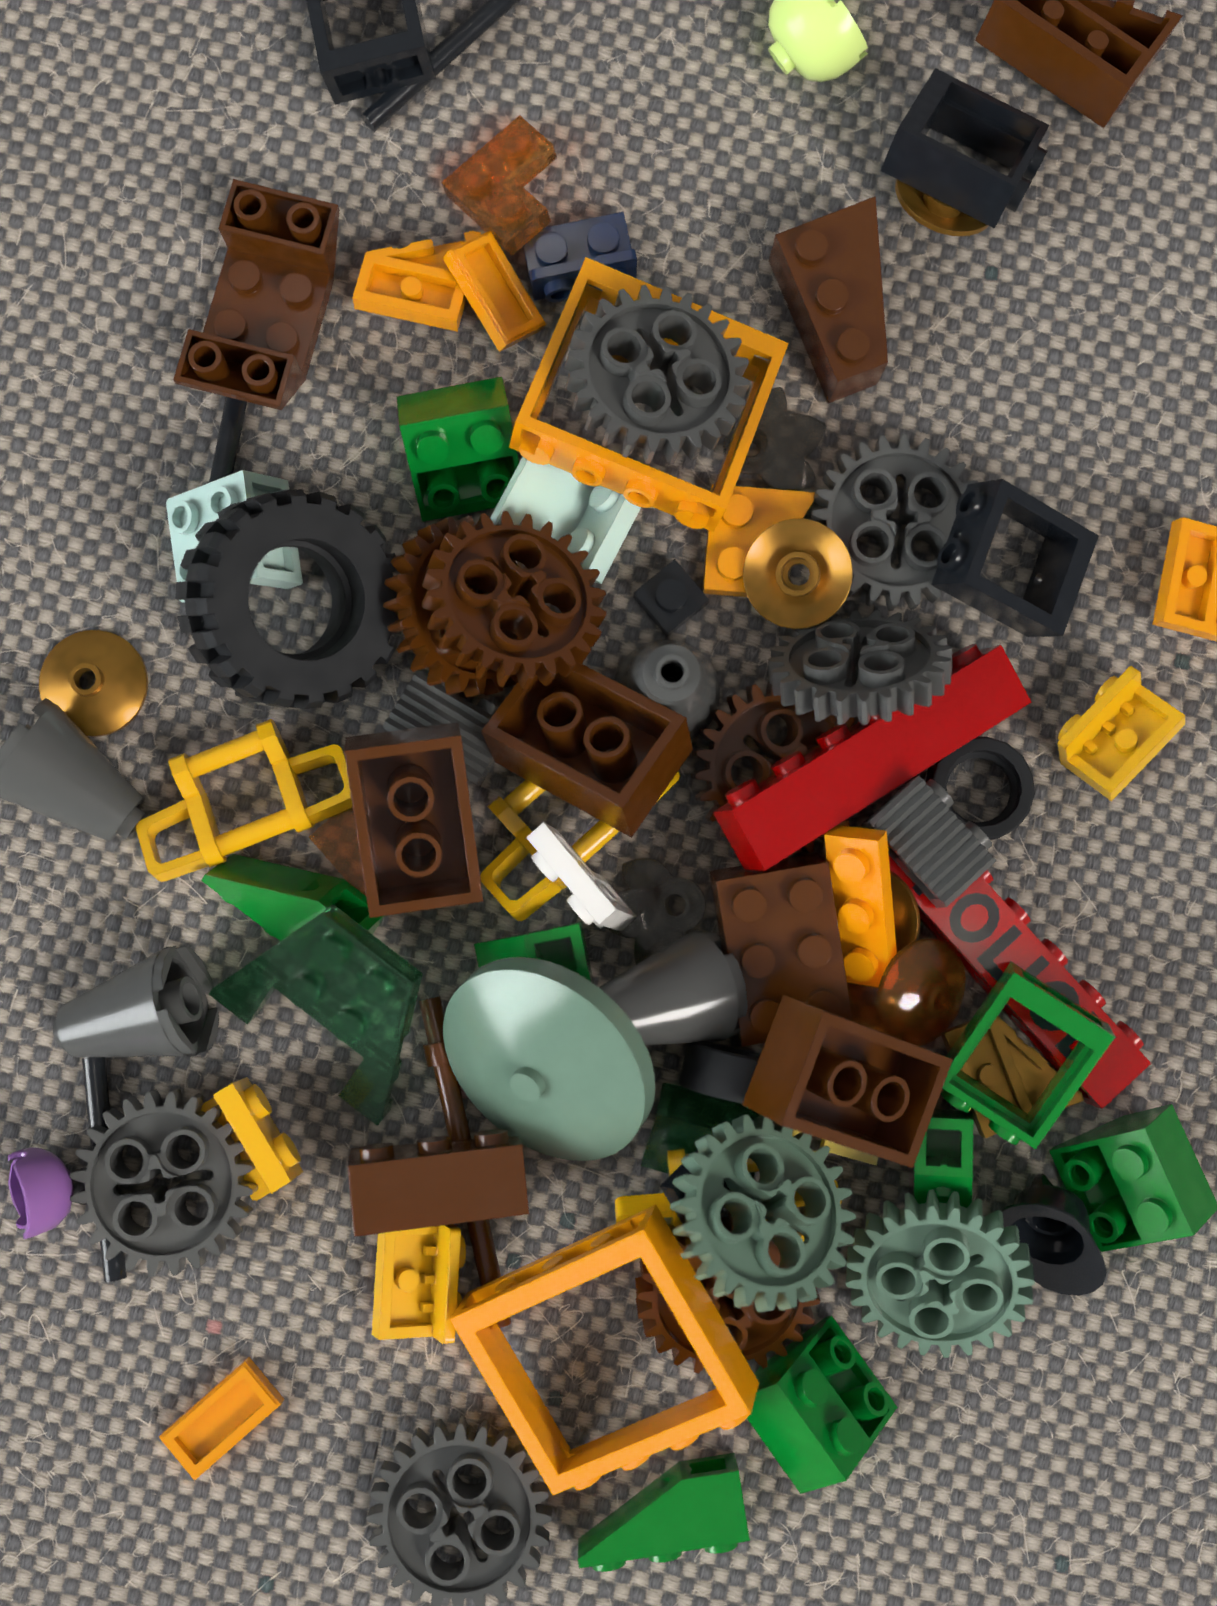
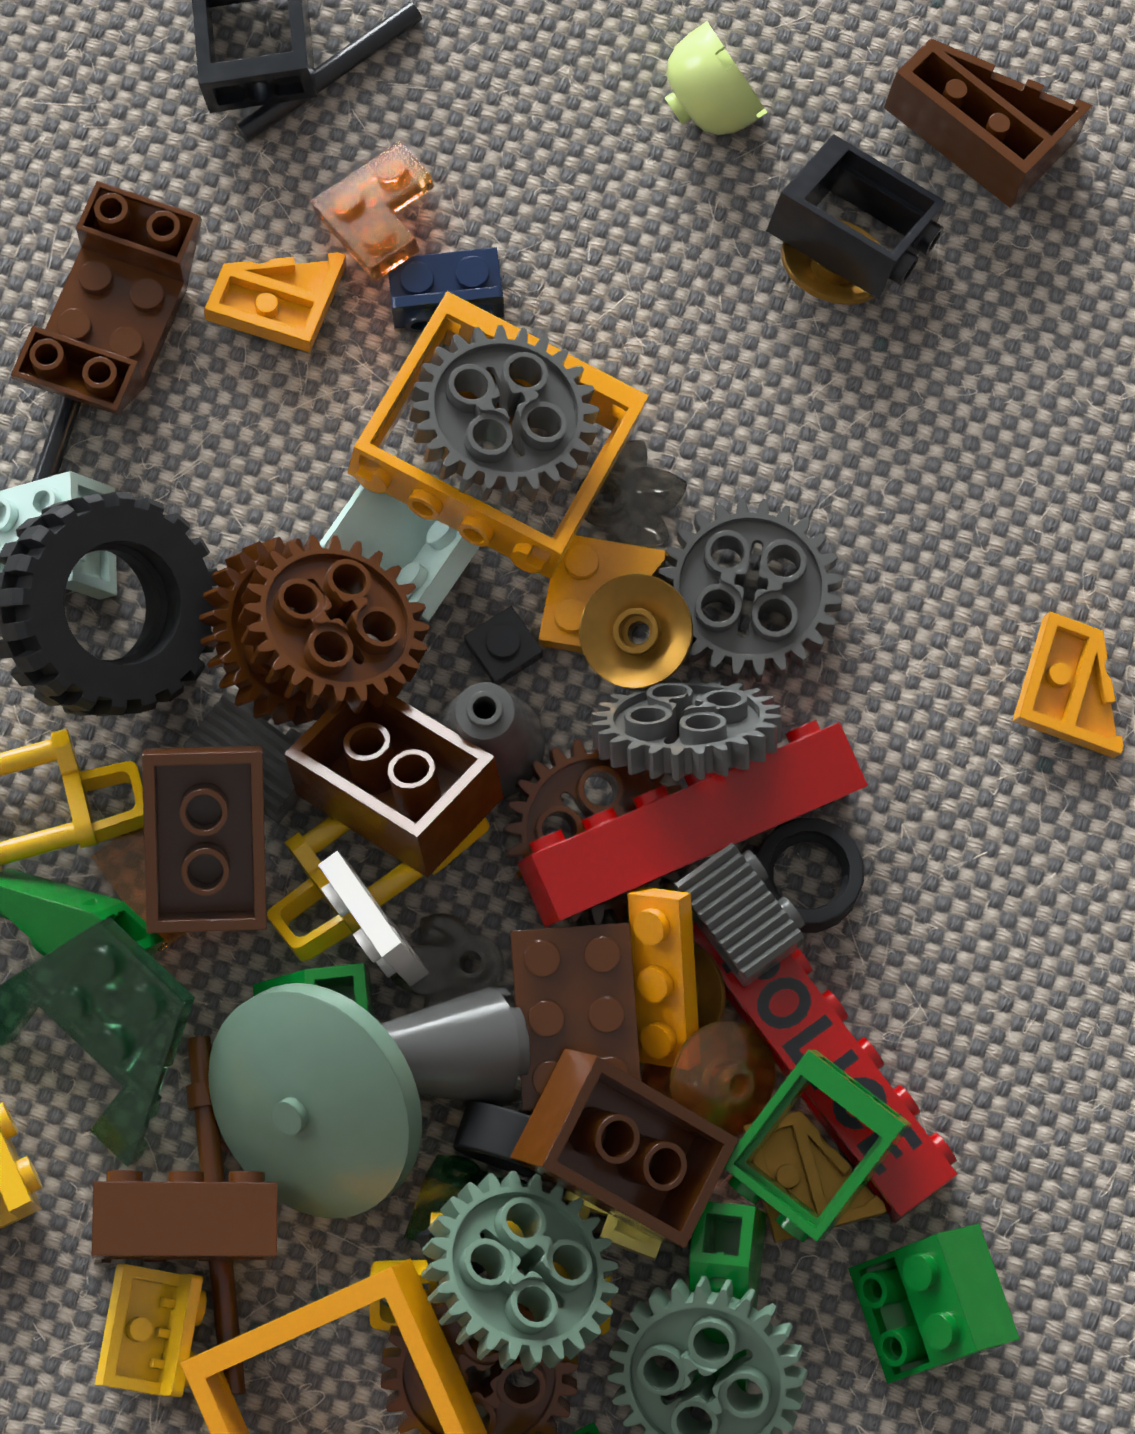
camera: 10 degrees right, 10 degrees down
green slope [396,376,519,522] -> none
light orange tile [442,231,546,352] -> none
reddish brown wedge [769,196,888,404] -> none
black window [931,479,1099,637] -> none
black piece [1001,1174,1107,1296] -> none
yellow bracket [1057,666,1185,802] -> none

